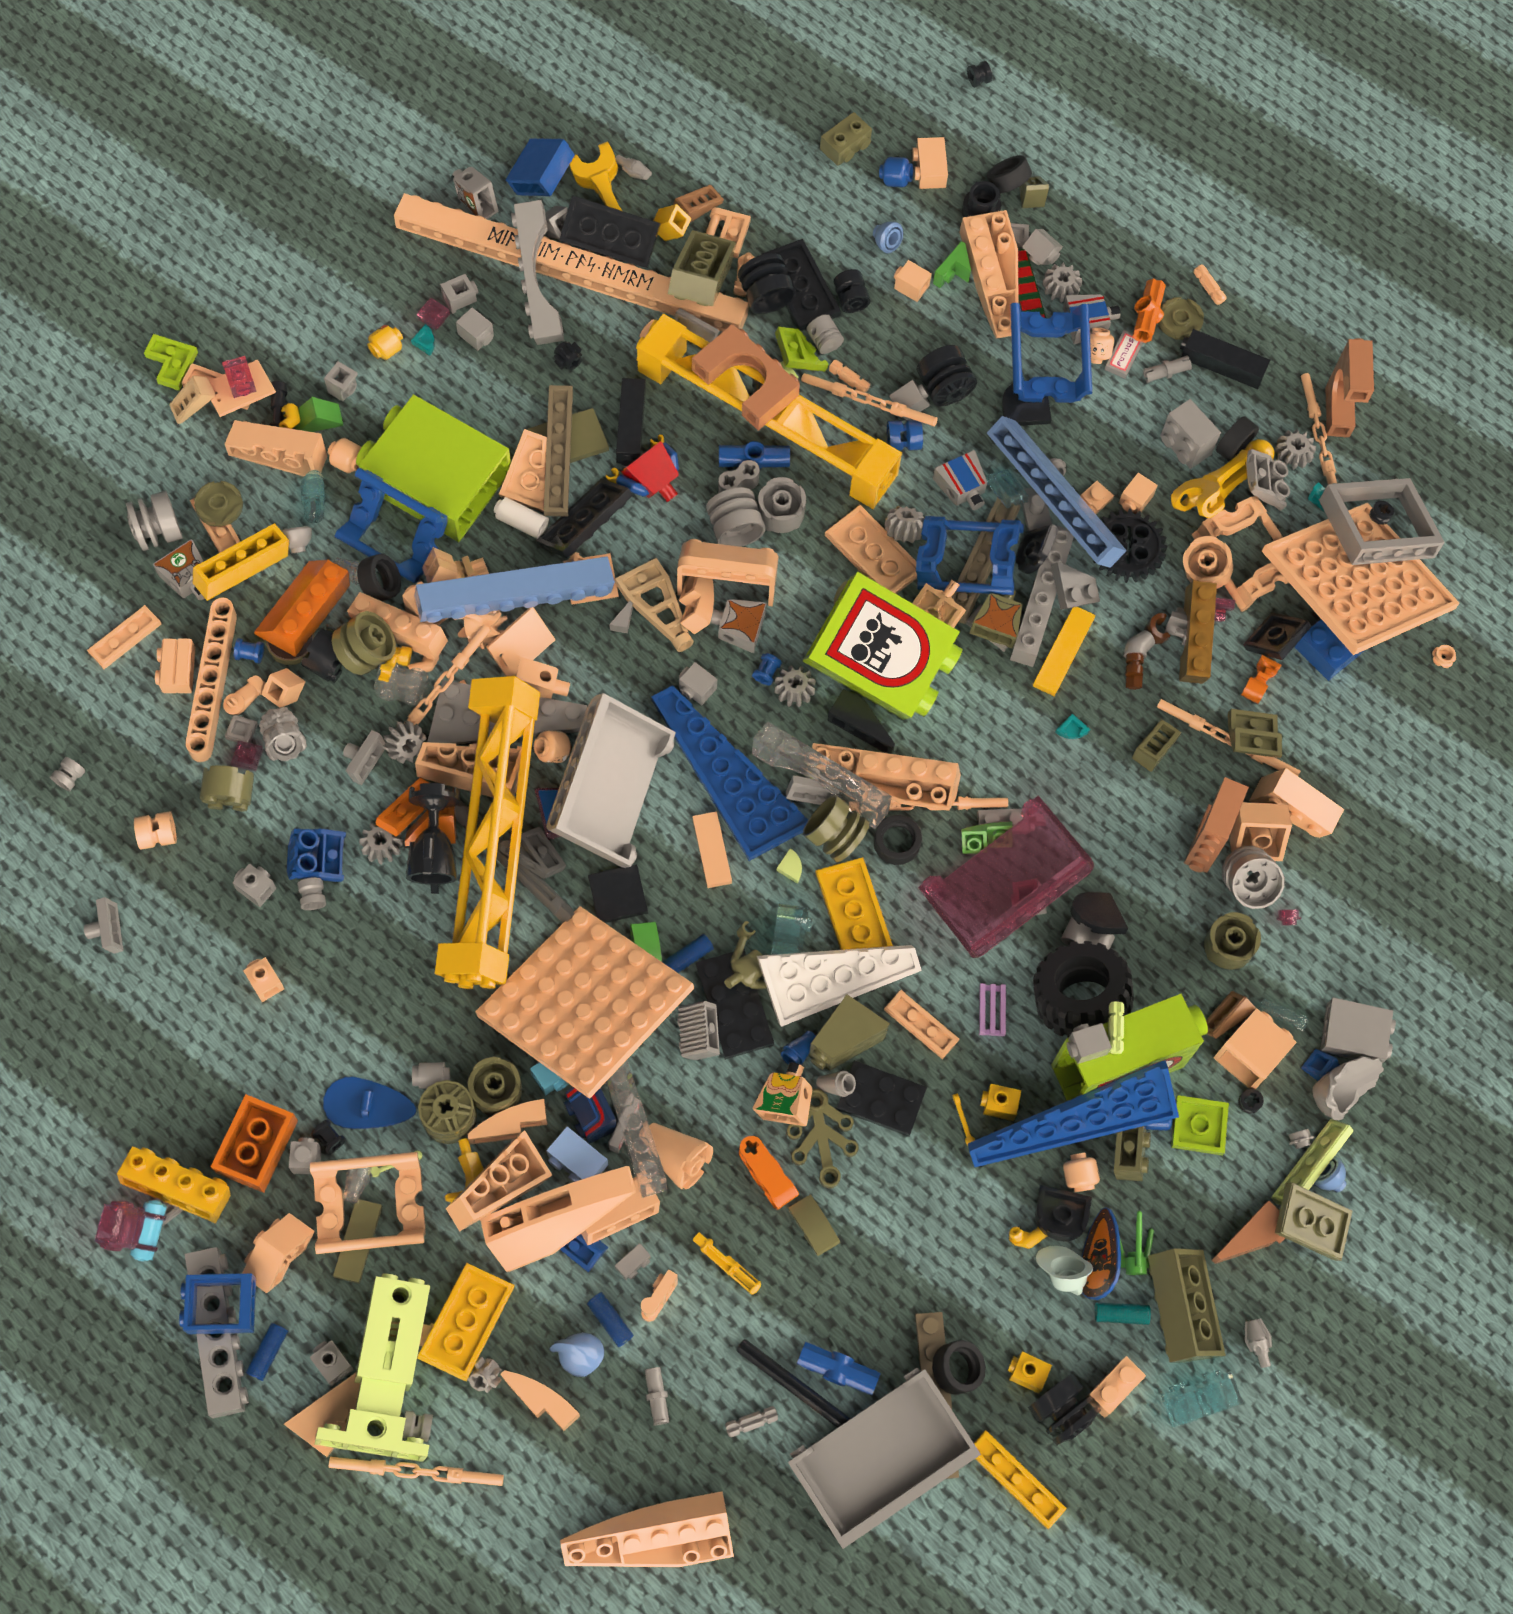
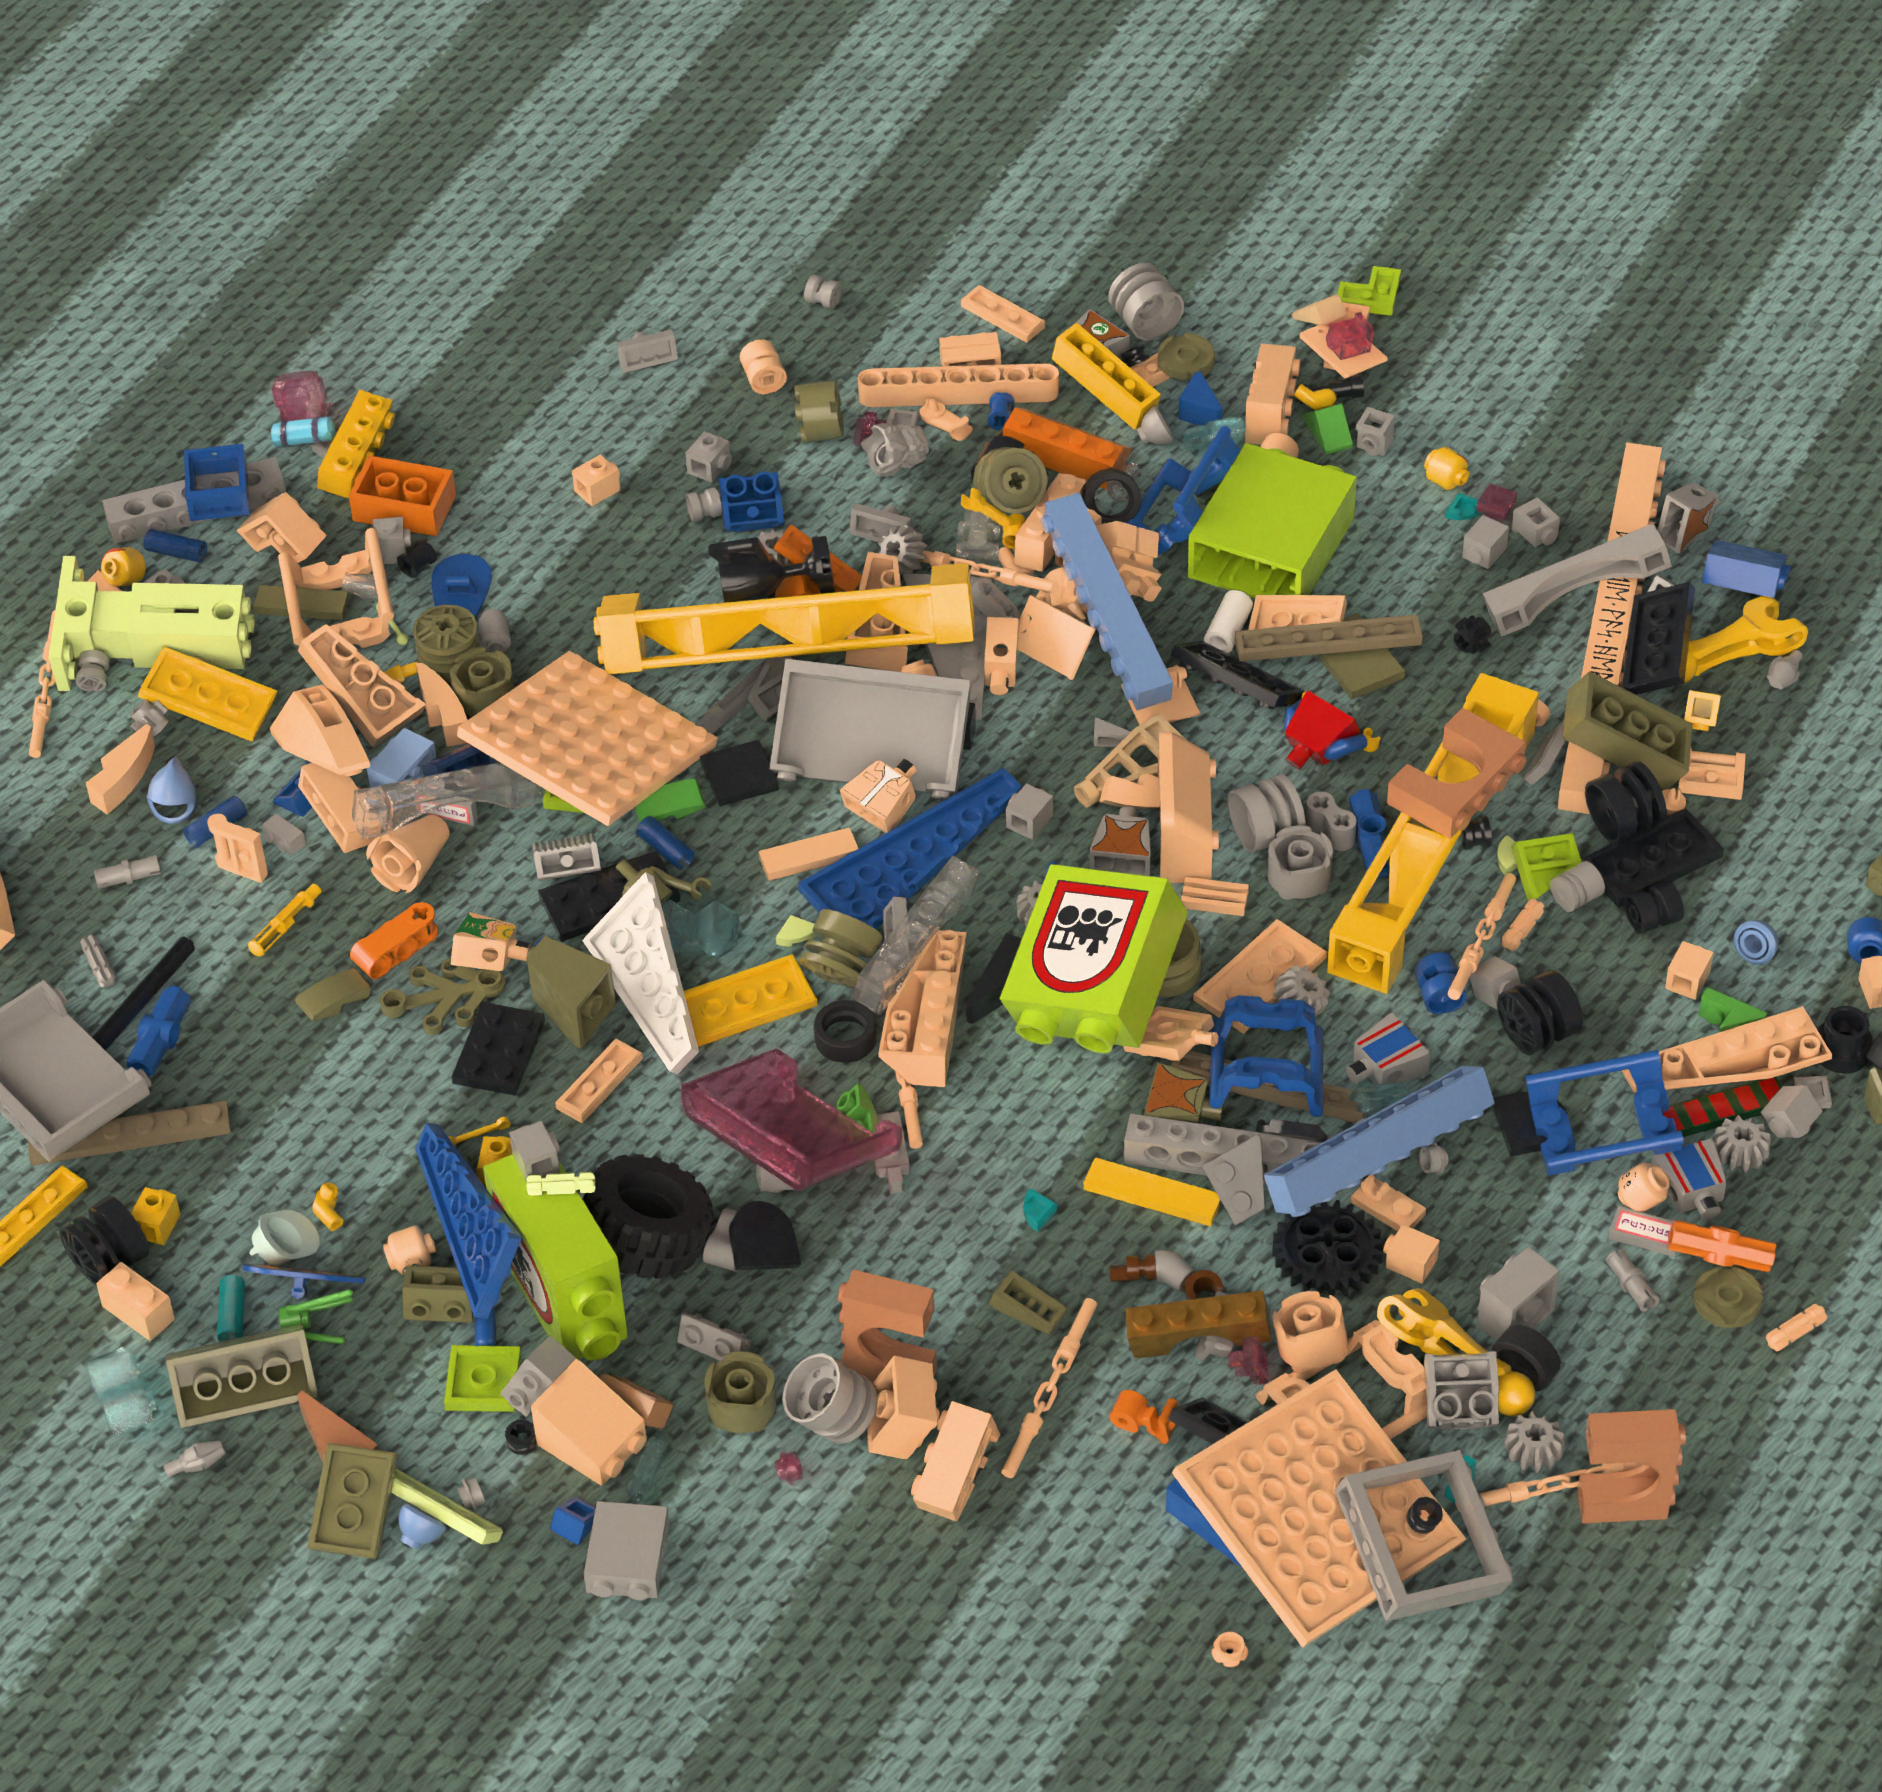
camera: 90 degrees right, 20 degrees down
light nougat brick [261,668,306,708] -> none
black brick [616,378,646,466] -> none
medium nougat slope [673,185,724,222] -> none
light grey cone [816,1071,856,1097] -> none
black tyre [932,1340,986,1395] -> none
lavender tile [979,983,1006,1036] -> none
black tile [1035,1185,1092,1242] -> none
black brick [1180,329,1271,389] -> none
olive slope [1228,709,1282,758] -> none
light grey hair [1312,1056,1384,1121] -> none
none -> yellow head [101,547,146,587]
none -> light grey brick [501,1335,576,1417]
none -> light grey hinge [677,1312,751,1361]
none -> light nougat torso [840,759,917,833]
none -> light grey beam [971,578,1020,620]
none -> black bush [1121,344,1150,367]
none -> blue slope [1179,371,1223,430]
none -> light nougat tile [1181,877,1249,916]

